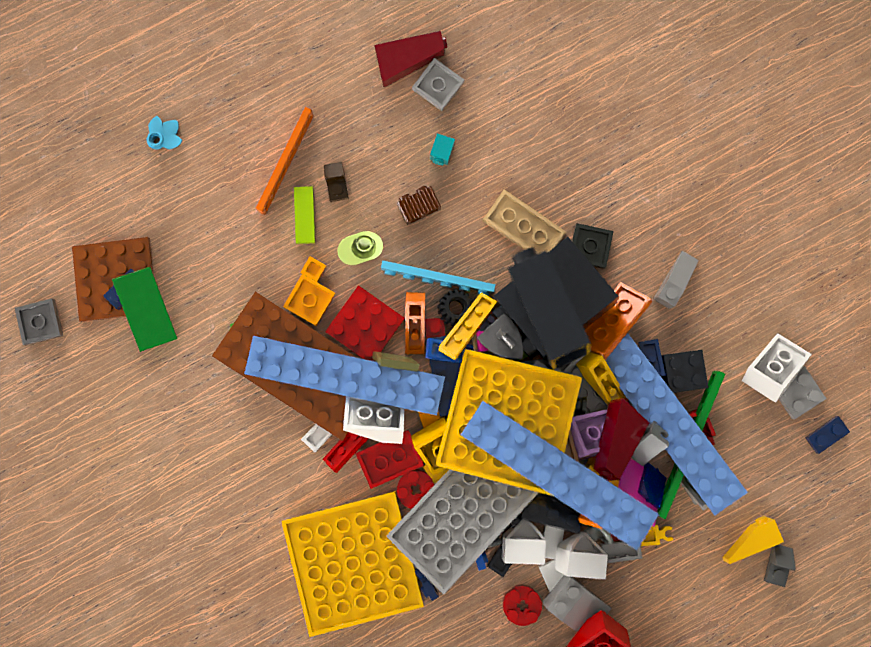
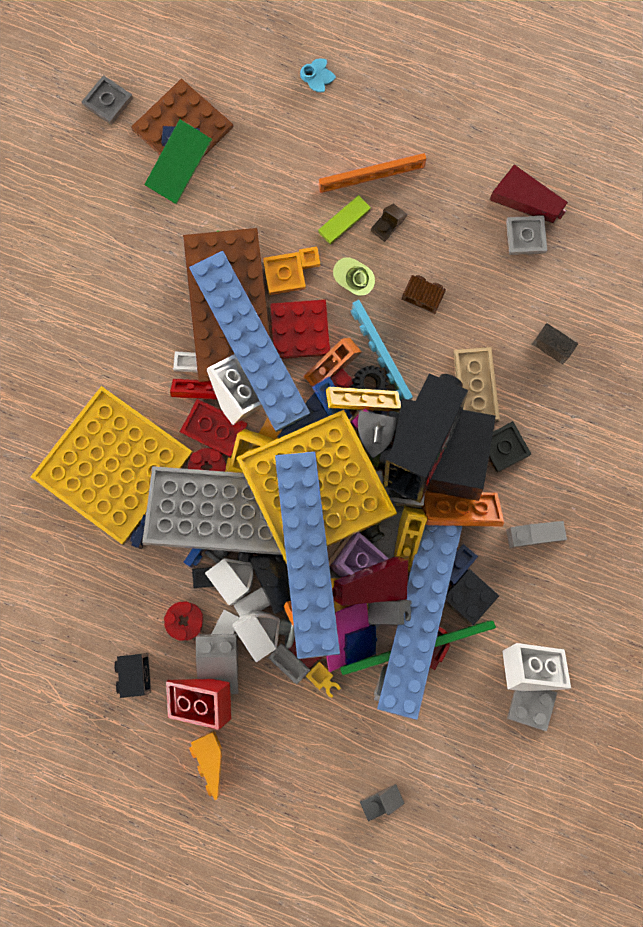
camera: 50 degrees right, 5 degrees down
olive tile [372,351,420,372] -> none
teal brick [430,133,455,166] -> none
yellow slope [722,516,784,564] -> none
dark blue plate [805,416,850,454] -> none
none -> clear smoke brick [532,323,578,365]

